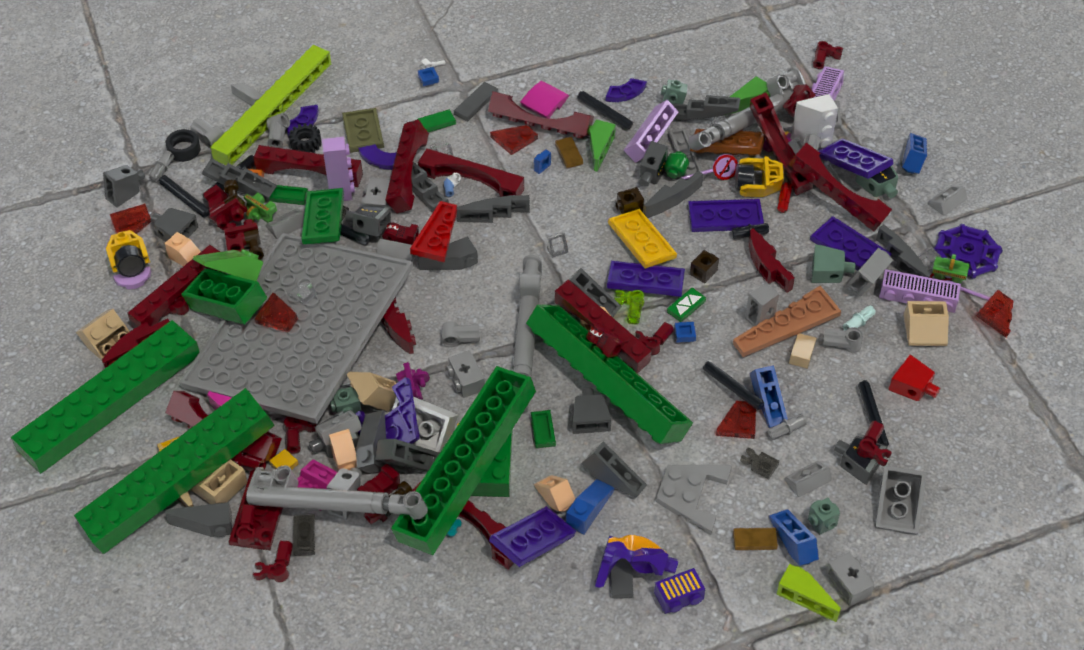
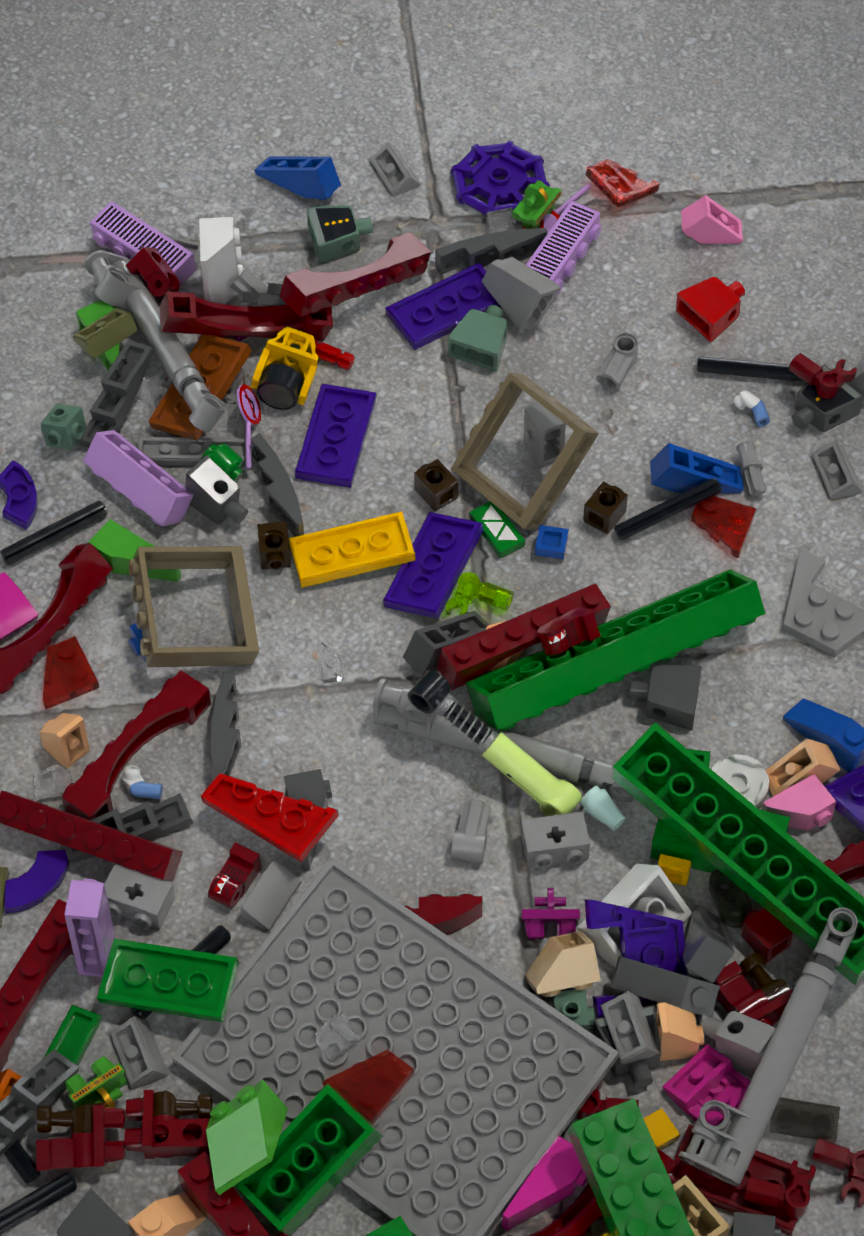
camera: 75 degrees left, 5 degrees up
dark grey torso [345,205,391,237] -> none
pearl gold tile [555,136,583,168] -> none
dark grey slope [581,441,647,498] -> none
dark red bar [635,322,674,355] -> none
black axle [732,223,769,239] -> none
nougat wing [733,286,841,357] -> none
clear smoke plate [740,447,780,479] -> none
dark red slope [748,228,795,293] -> none
tan slope [789,333,817,369] -> none
dark red bar [813,41,843,70] -> none
dark purple tile [818,138,894,179] -> none
light aqua axle [843,305,876,331] -> none
tan slope [904,301,949,346] -> none
none -> light nougat slope [39,713,90,769]
none -> olive slope [73,308,137,358]
none -> dark tan window [129,546,259,667]
none -> piece [407,670,582,816]
none -> dark tan window [451,373,599,529]
none -> dark brown brick [583,481,628,535]
none -> bright pink slope [681,195,743,244]
none -> white tile [711,754,769,808]
none -> arm [734,391,770,427]
none -> bright pink slope [762,774,836,831]

